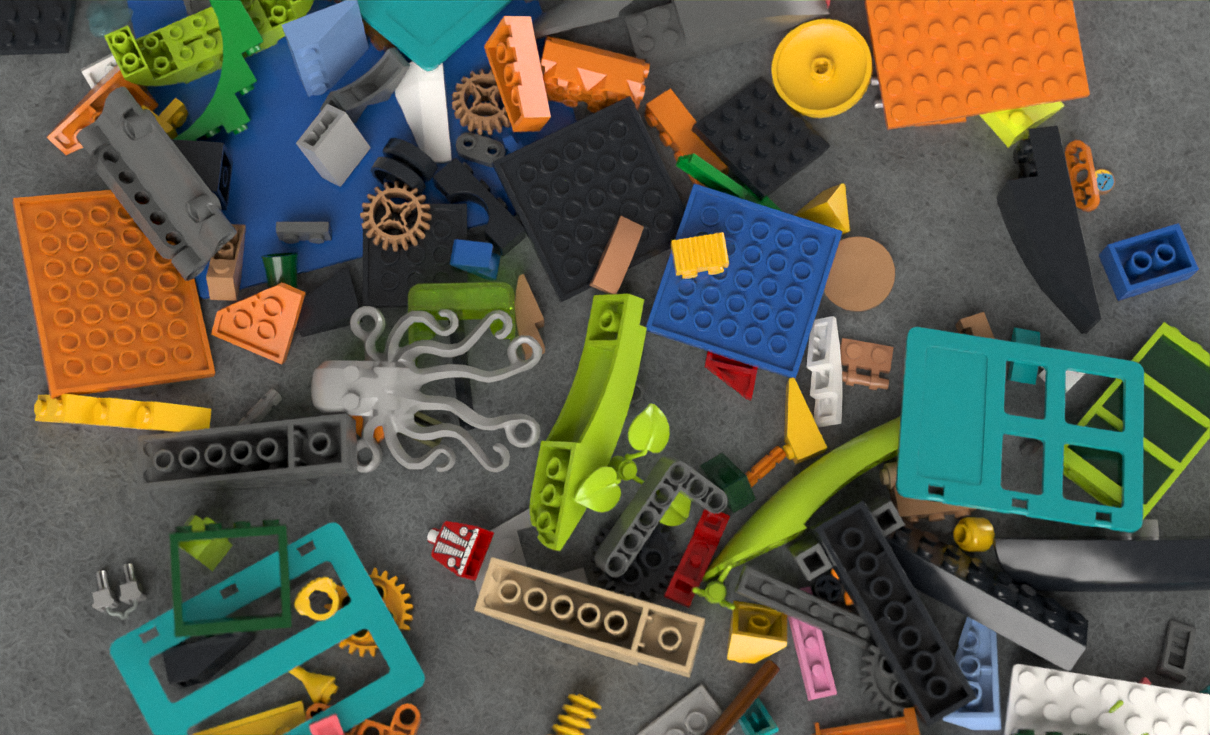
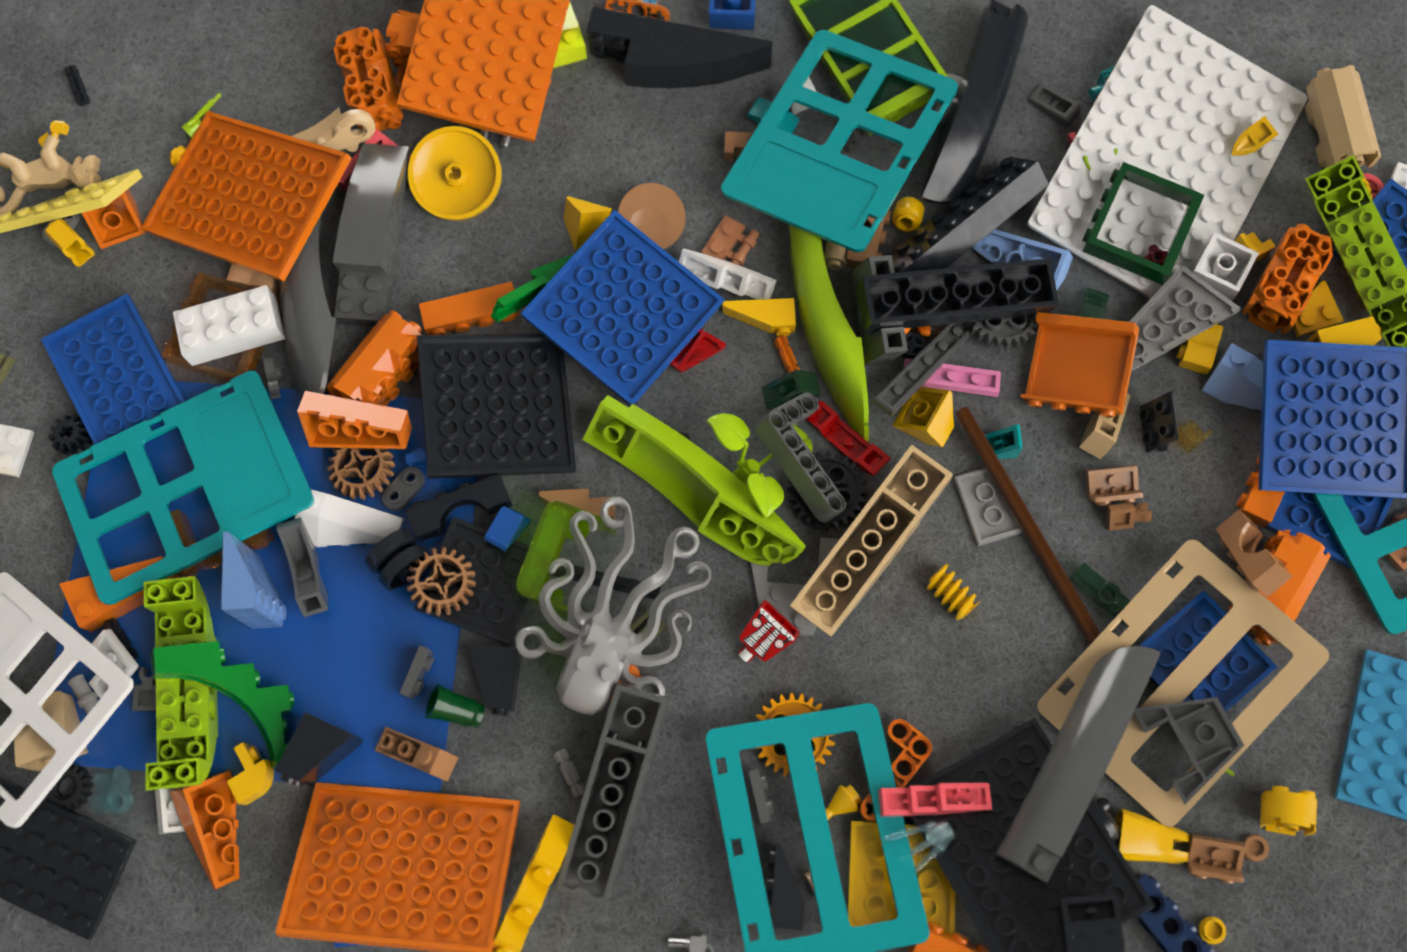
camera: 60 degrees left, 0 degrees up
dark grey panel [76,87,237,281] -> none
dark green window [169,519,292,638] -> none
lime wedge [179,515,233,571] -> none
orange plate [211,282,306,365] -> none
yellow piece [294,577,339,620] -> none
light grey brick [296,104,371,187] -> none
nougat slope [590,216,644,295] -> none
yellow brick [671,232,729,279] -> none
black plate [692,77,830,201] -> none
lime plant [693,564,735,610] -> none

